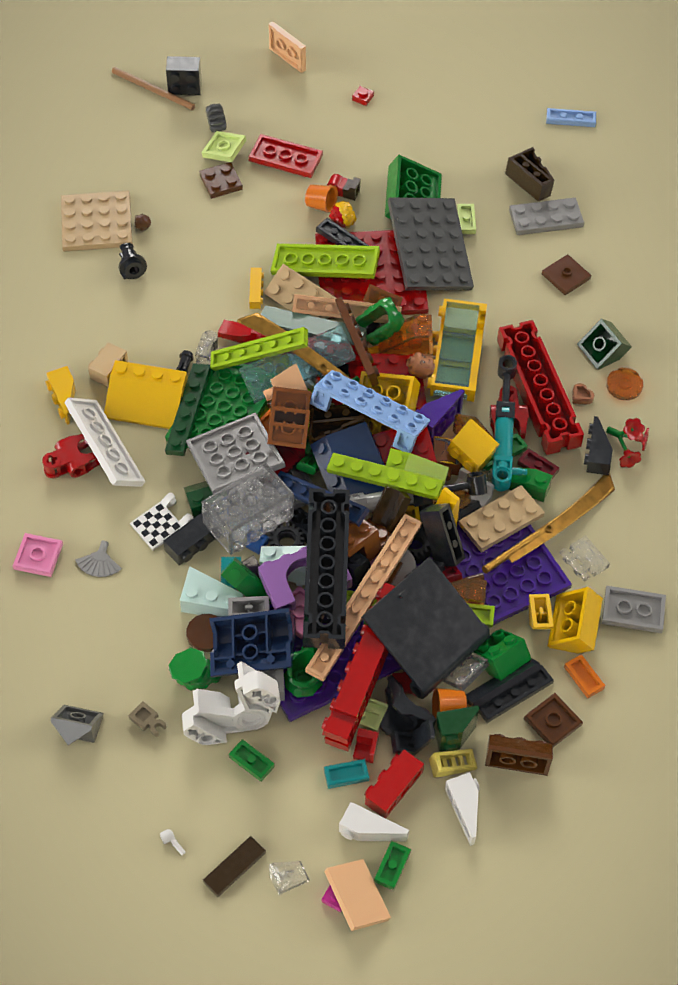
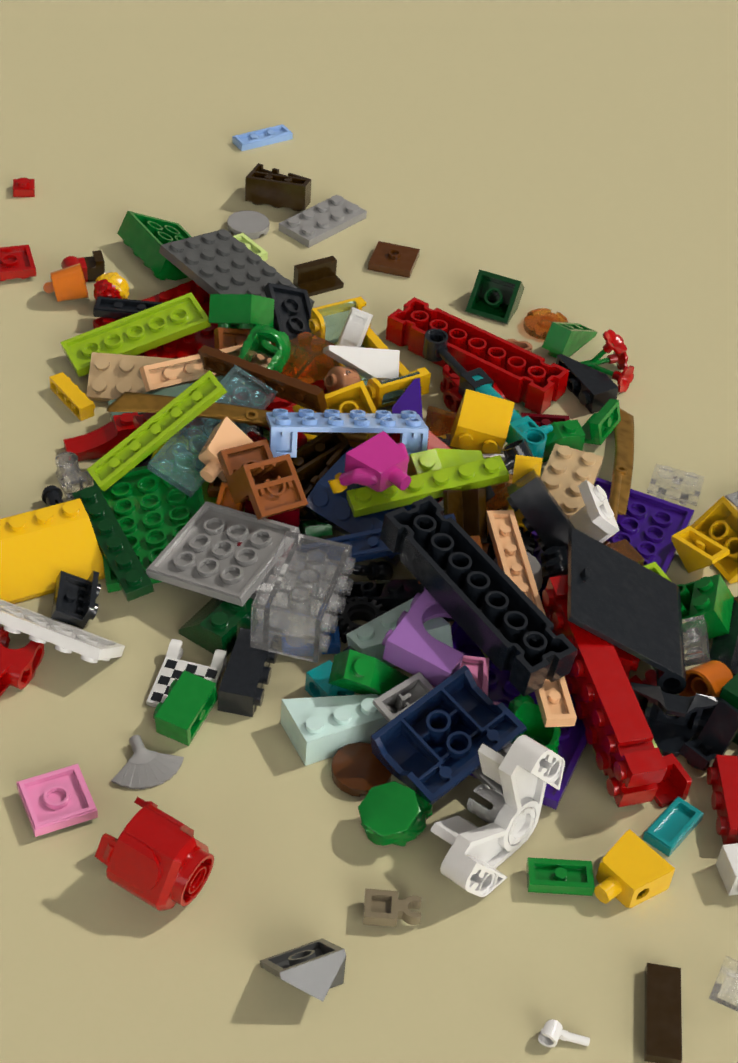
camera: 40 degrees left, 15 degrees down
none -> black bracket [51,571,101,629]
none -> red piece [95,796,214,911]
none -> green brick [153,670,217,746]
none -> green brick [209,294,274,330]
none -> light grey tile [227,210,270,239]
none -> black plate [264,283,317,351]
none -> dark brown panel [293,256,344,297]
none -> white slope [323,345,400,384]
none -> dark pink torso [328,431,411,494]
none -> white tile [336,307,373,347]
none -> green slope [542,322,597,358]
none -> white bracket [569,480,619,543]
none -> green panel [582,399,621,445]
none -> yellow torso [594,829,675,908]

